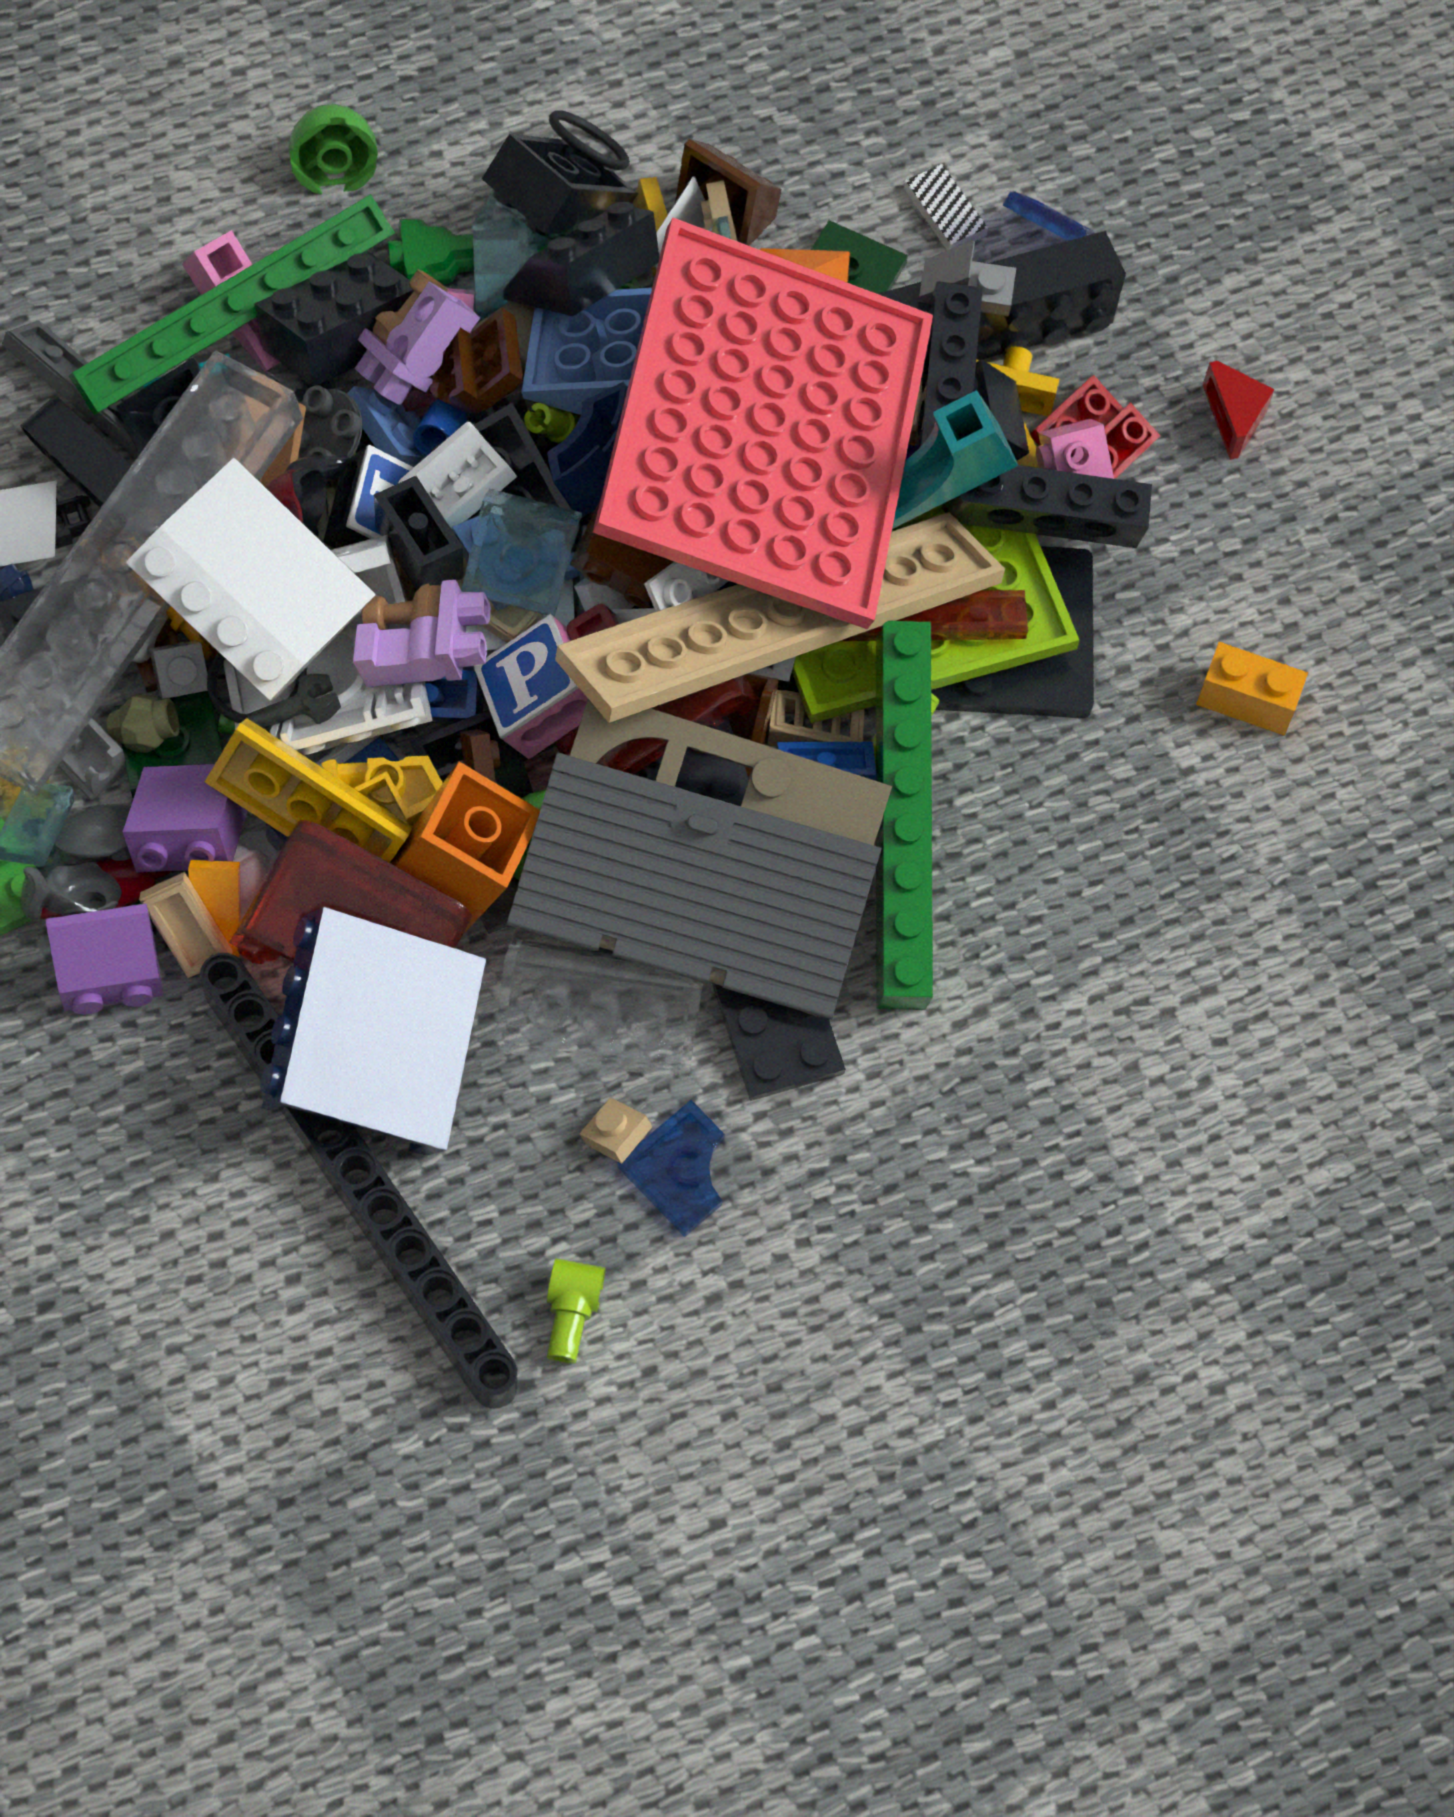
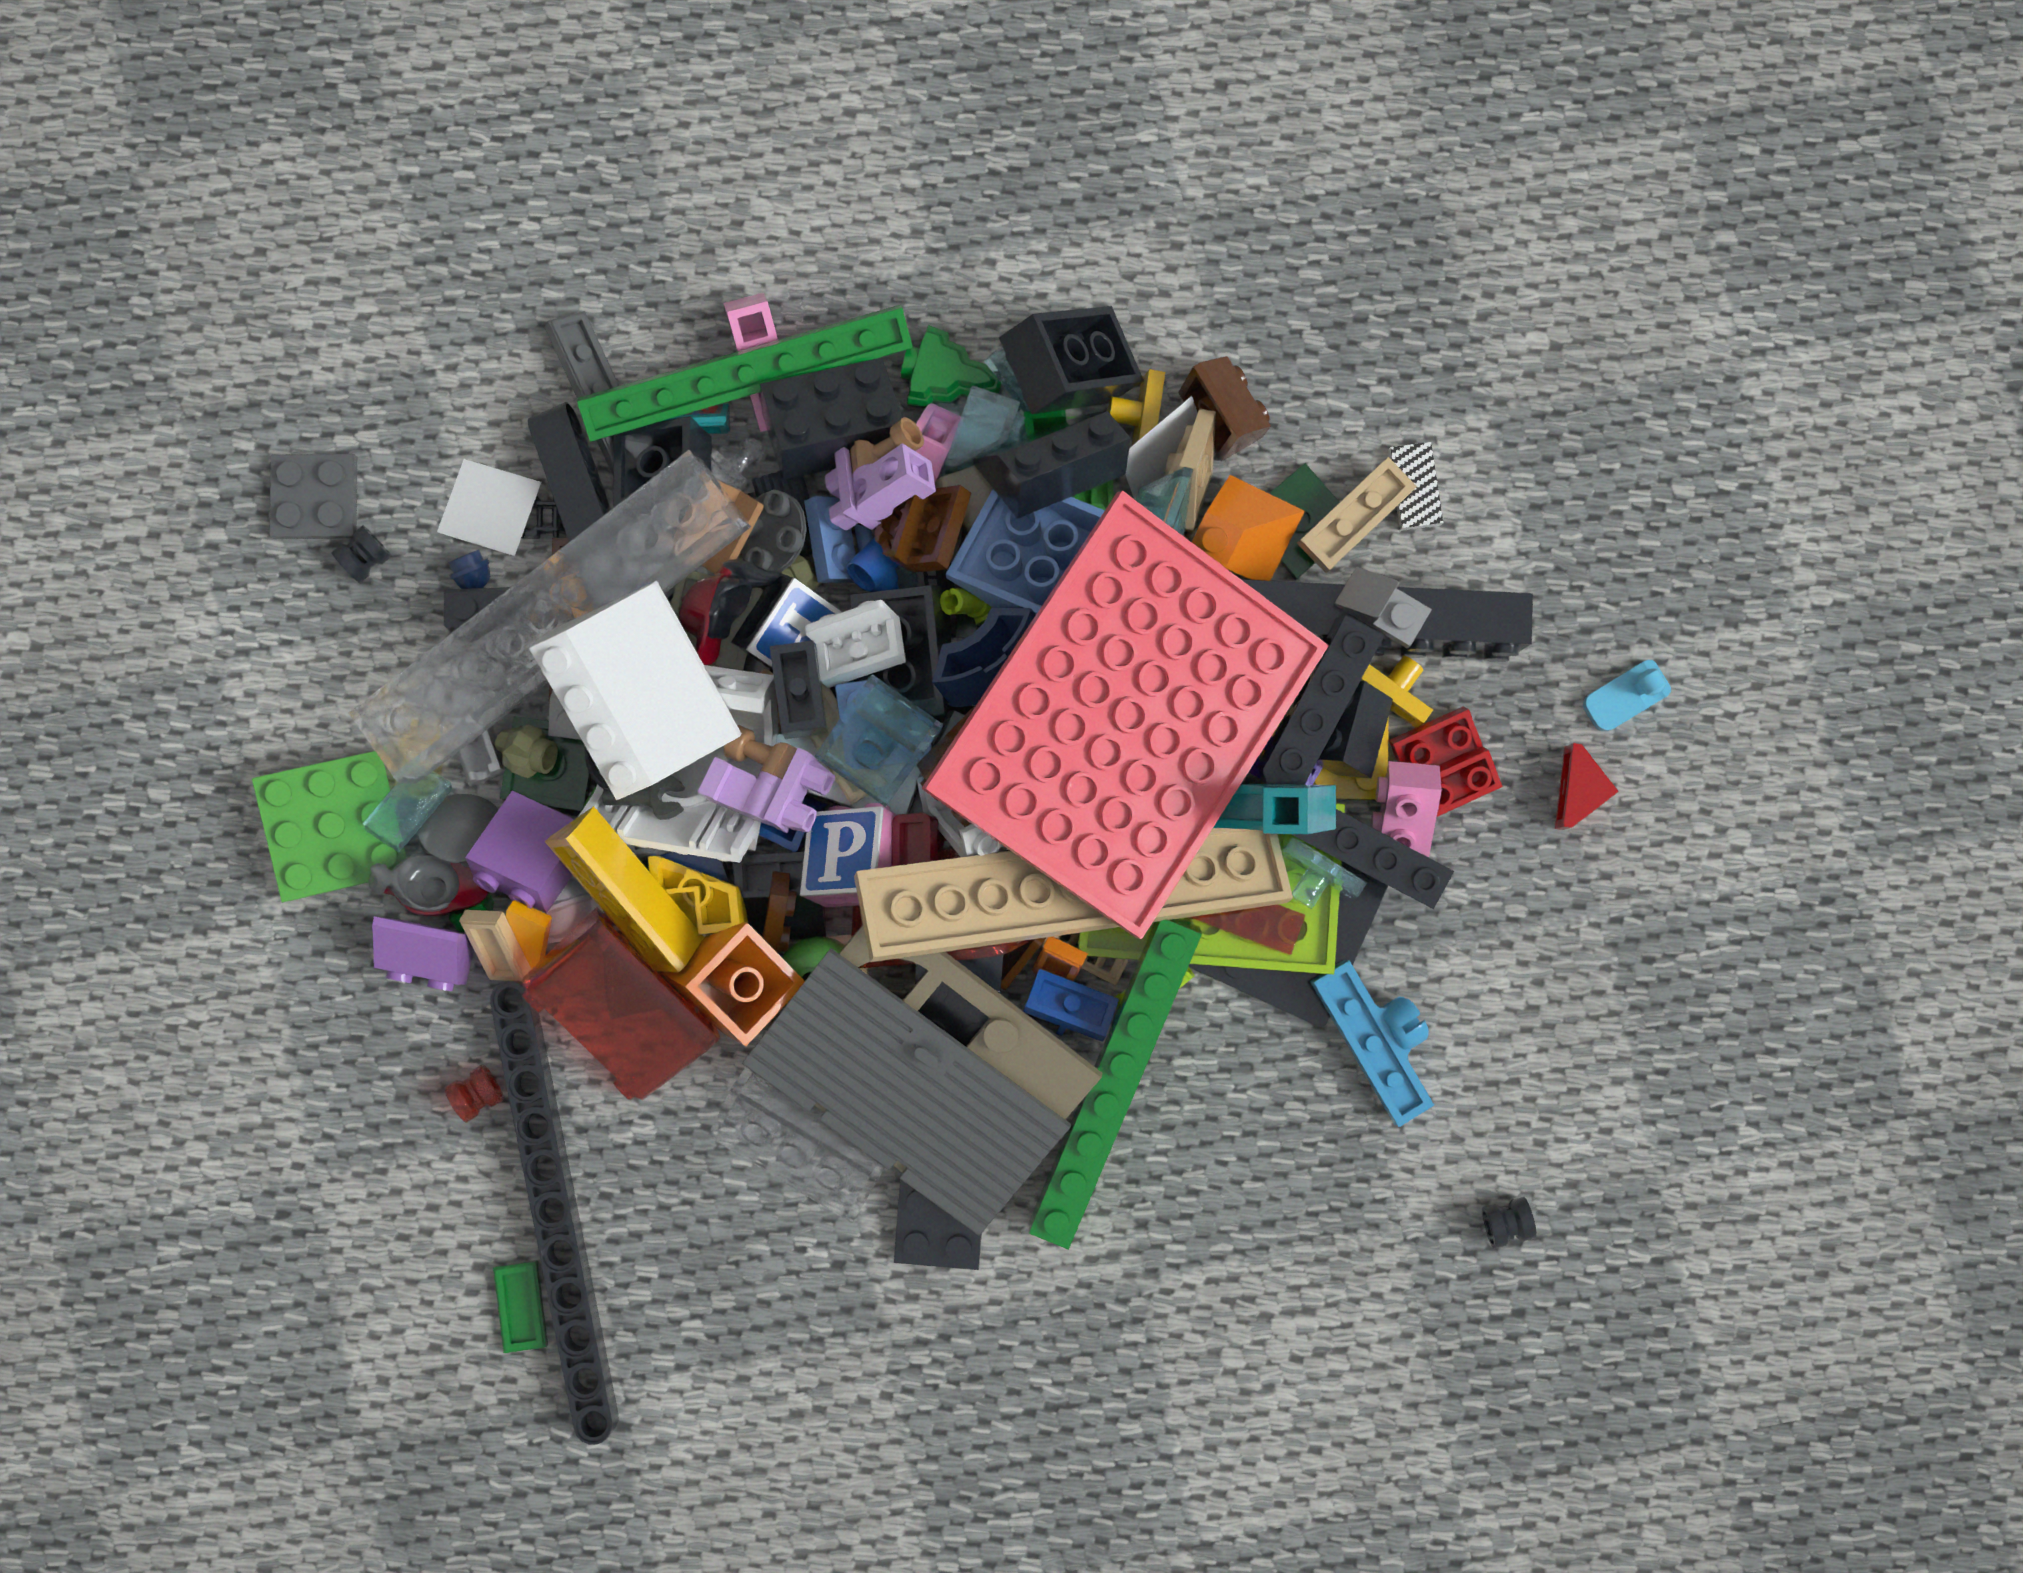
camera: 25 degrees right, 20 degrees up
panel [260,907,486,1155] -> none
bright green cylinder [289,104,378,194] -> none
lime pin [547,1258,606,1364] -> none
black tyre [549,110,630,170] -> none
tan plate [579,1097,652,1164] -> none
clear blue tile [617,1100,725,1237] -> none
clear blue tile [1003,191,1097,241] -> none
light orange brick [1196,642,1308,736] -> none
none -> clear red wheel [445,1064,504,1123]
none -> green tile [493,1260,548,1353]
none -> orange tile [1032,936,1088,981]
none -> clear light blue tile [1281,837,1367,909]
none -> tan plate [1297,457,1417,573]
none -> dark azure plate [1310,959,1434,1127]
none -> black wheel [1482,1197,1537,1249]
none -> medium azure piece [1583,660,1671,731]

